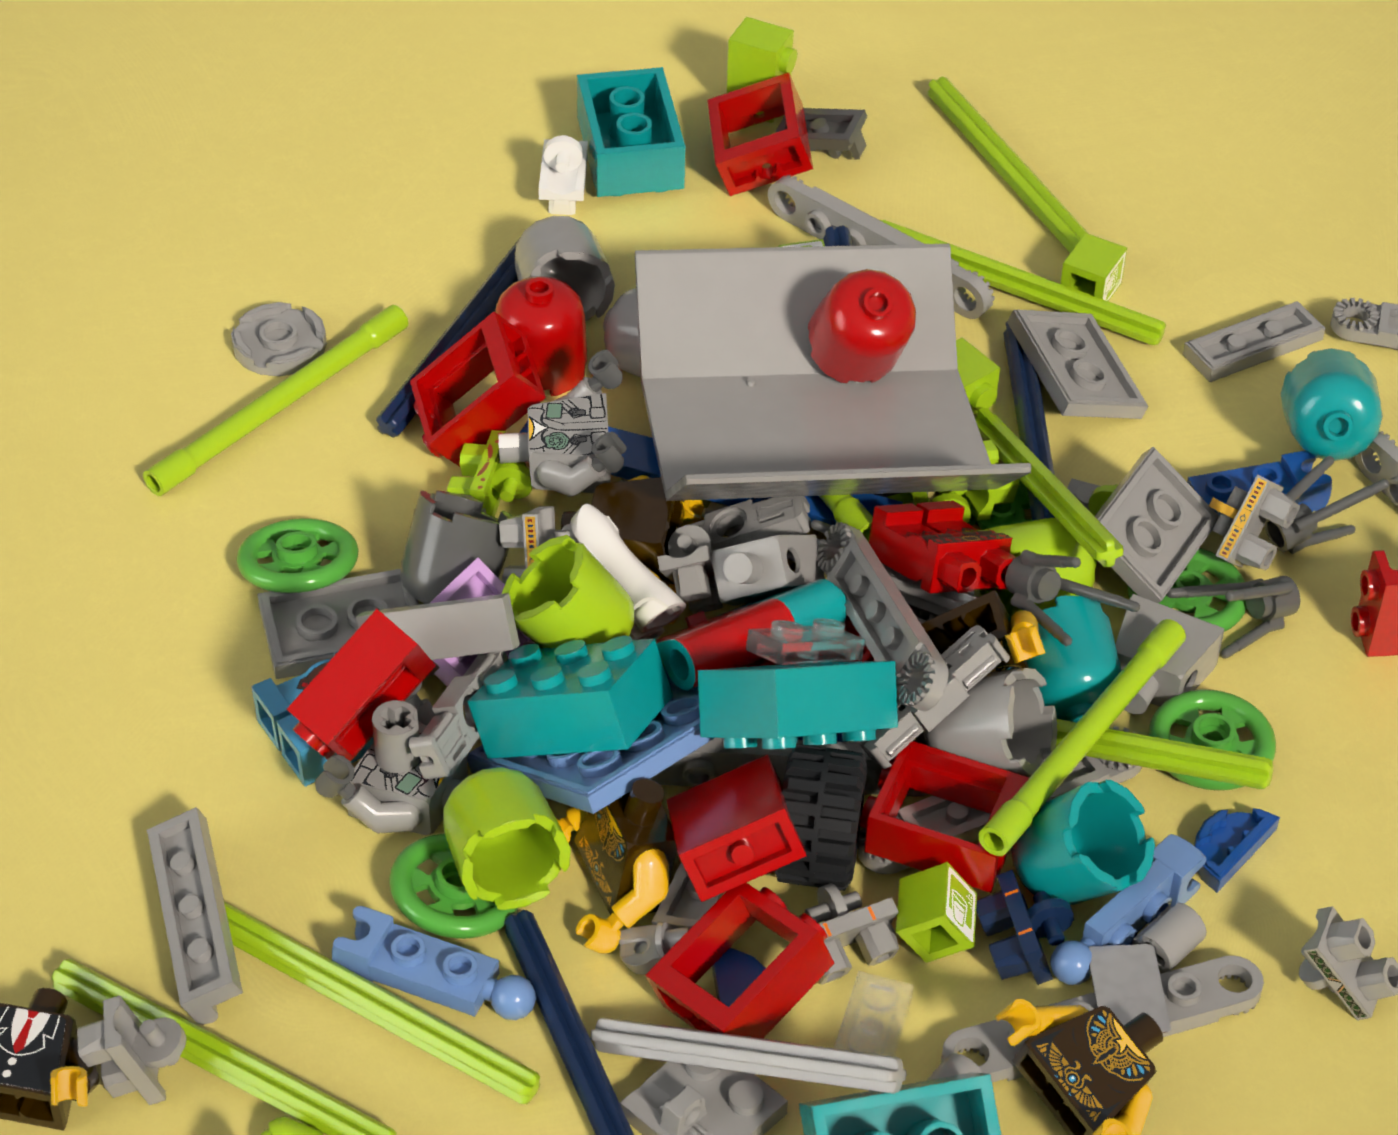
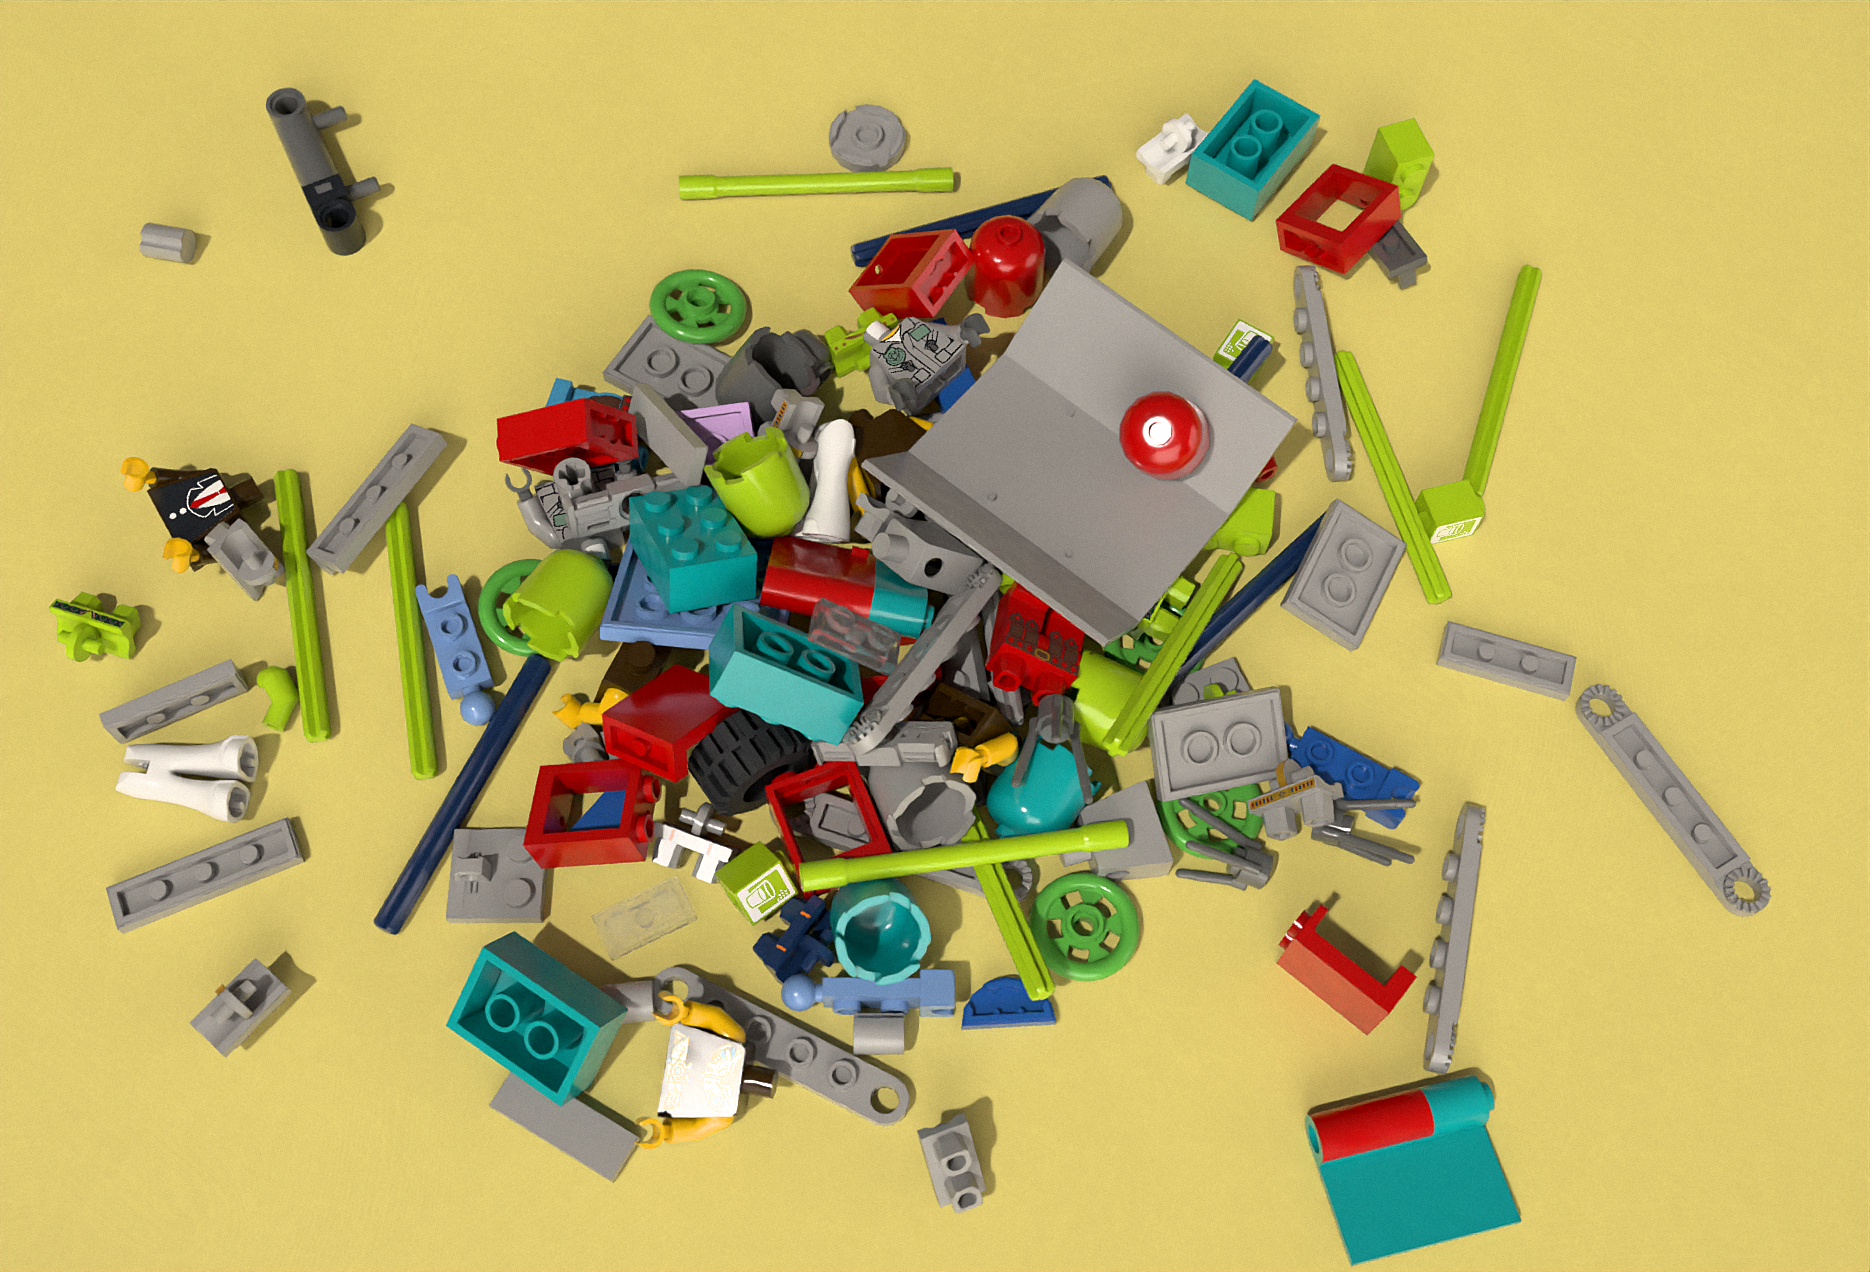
camera: 45 degrees right, 20 degrees up
light grey axle [591,1017,906,1094] -> none
flat silver sticker [1088,944,1171,1033] -> none
teal cylinder [1281,348,1383,461] -> none

